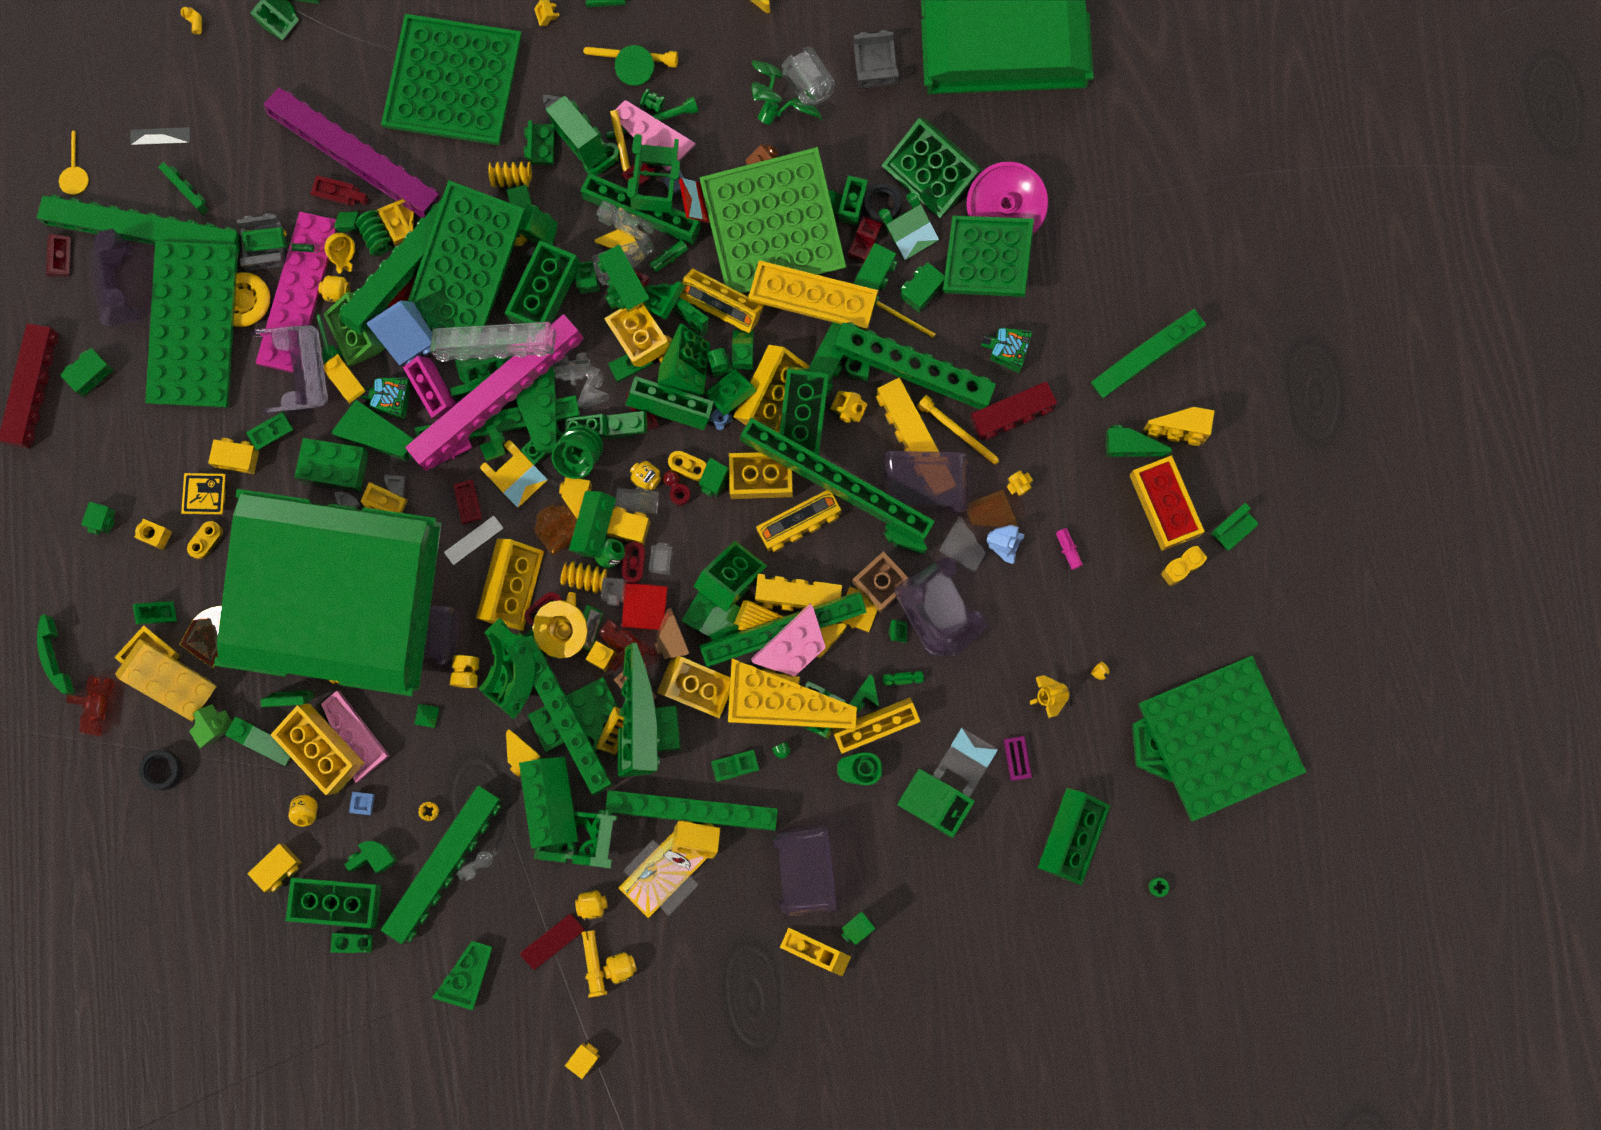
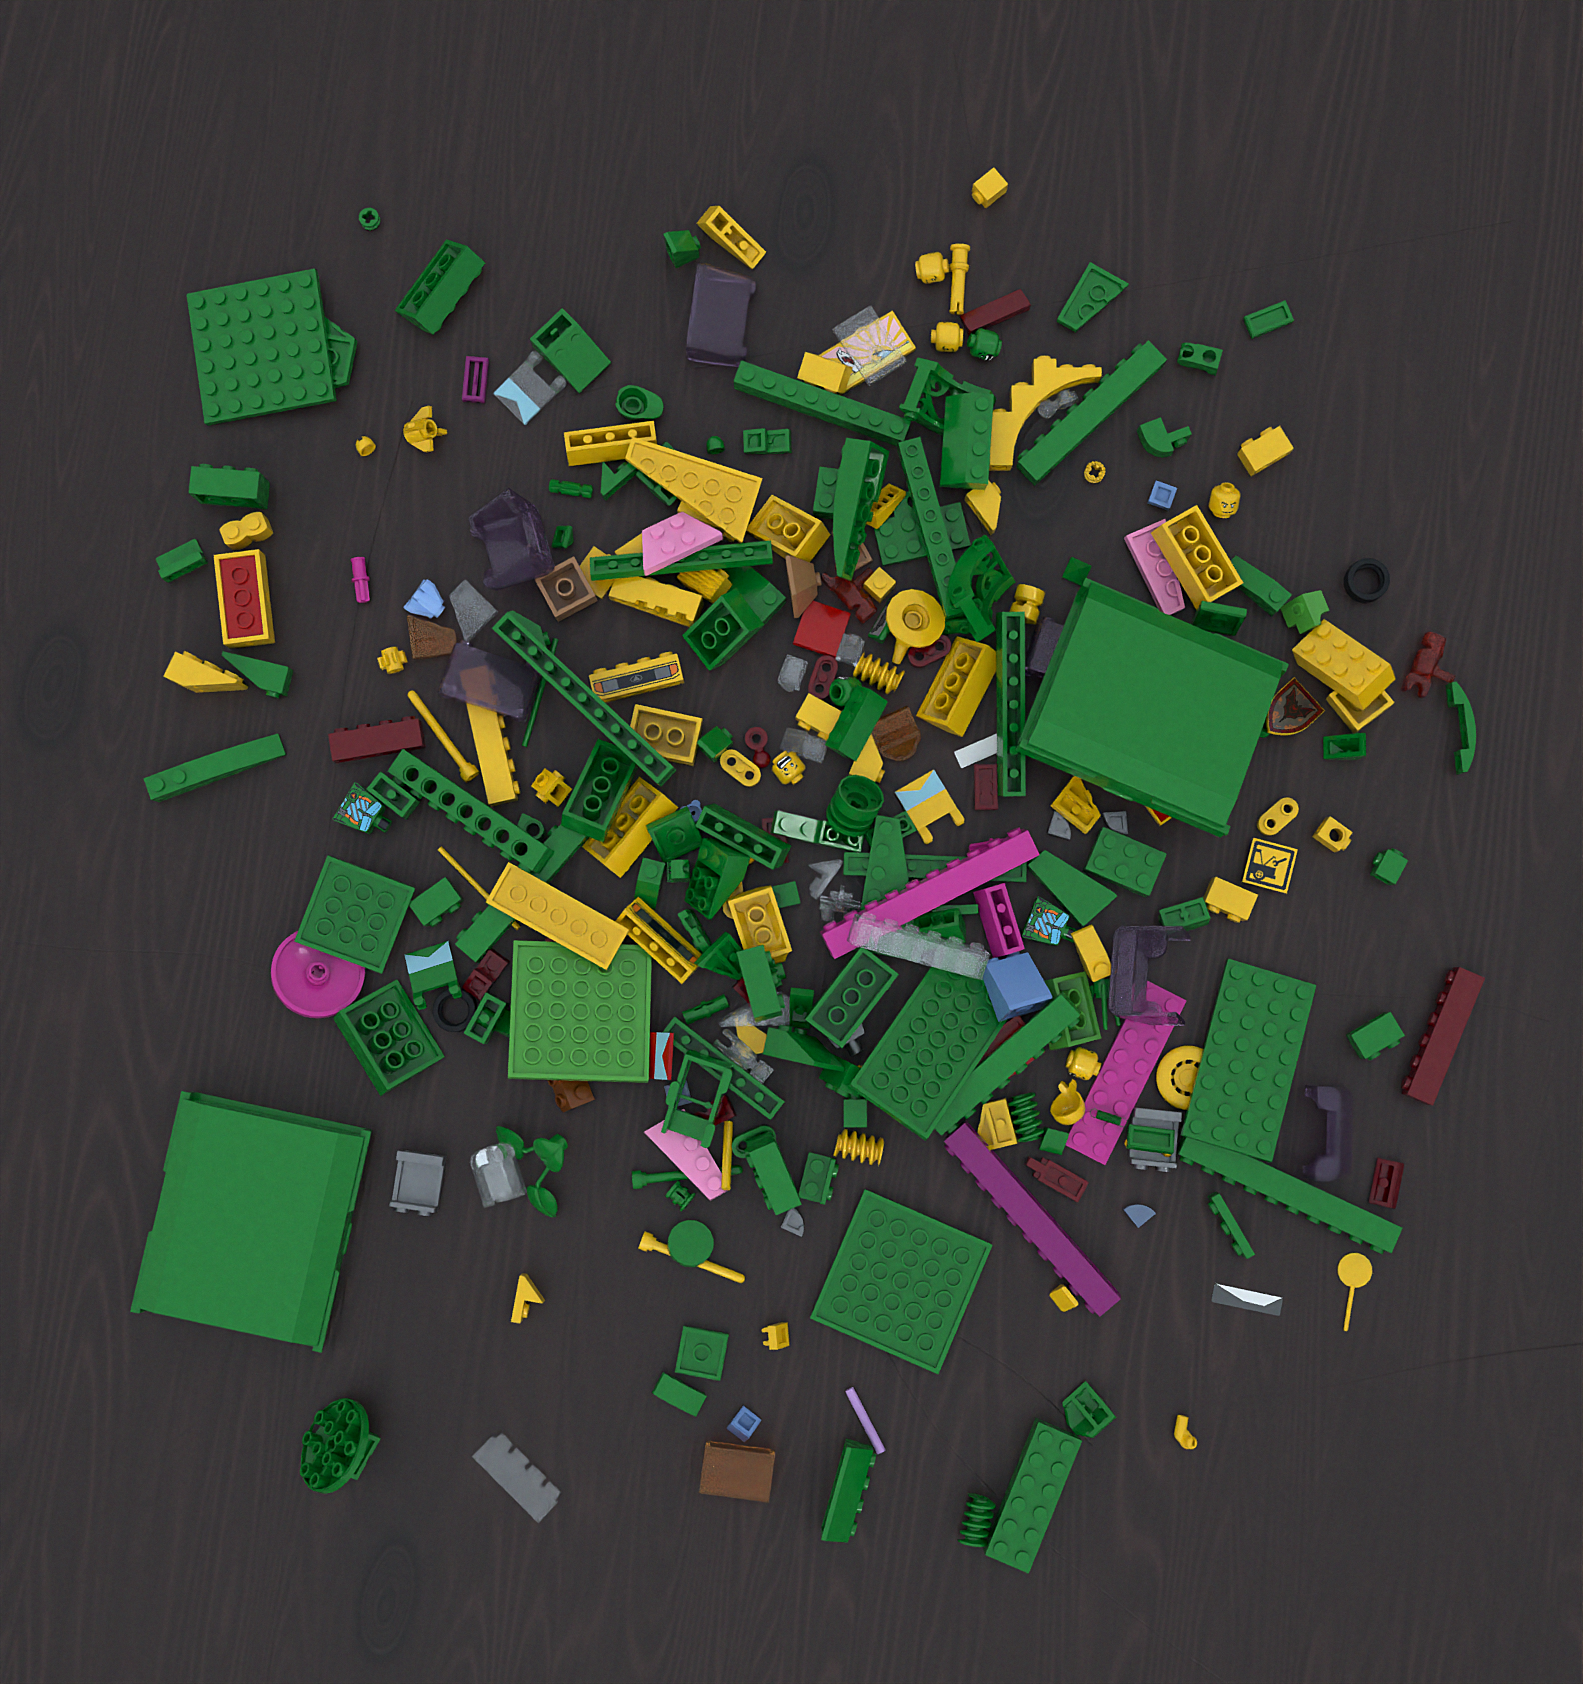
camera: 170 degrees left, 5 degrees up
green brick [285,878,382,928] -> none
green bracket [480,424,505,461] -> none
none -> green brick [189,464,270,509]
none -> green brick [366,771,421,820]
none -> green axle [522,638,559,747]
none -> green slope [763,1025,845,1072]
none -> green head [967,328,1002,361]
none -> yellow arch [989,356,1102,471]
none -> green brick [996,612,1026,796]
none -> yellow slope [1049,1284,1078,1312]
none -> sand blue tile [1123,1204,1156,1228]
none -> green tile [1243,300,1294,339]

